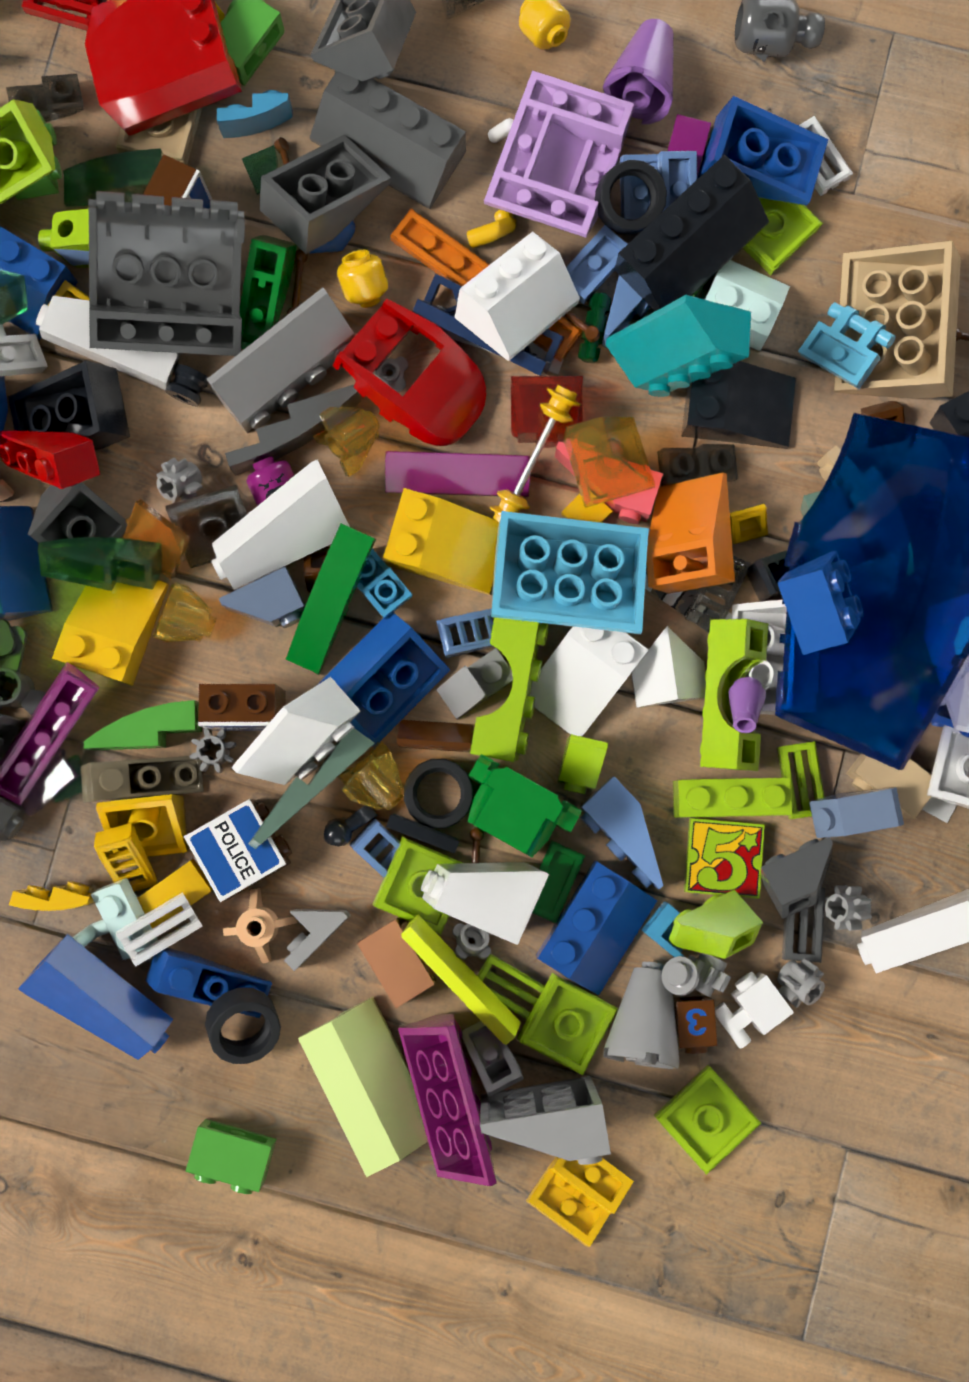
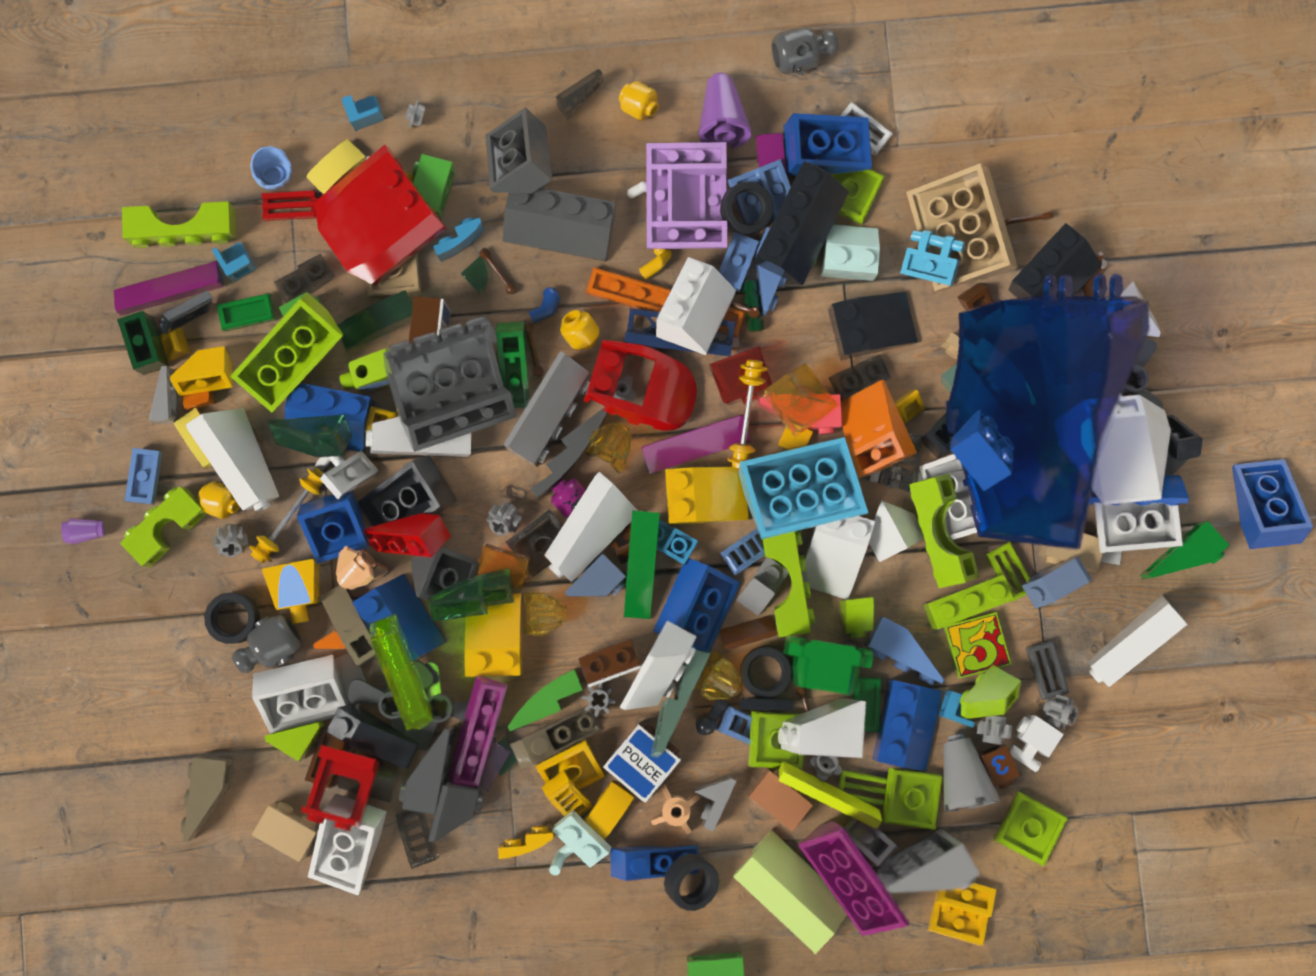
camera: 25 degrees left, 0 degrees up
blue slope [18,934,173,1060] -> none
white tile [116,892,203,967] -> none
black wheel [165,364,209,407] -> none
dark grey slope [260,135,391,254] -> none
teal slope [606,295,751,397] -> none
light grey plate [661,956,699,996] -> none
medium lavender cone [728,677,766,733] -> none
dark grey slope [761,837,833,919] -> none
light grey gear [825,885,872,931] -> none

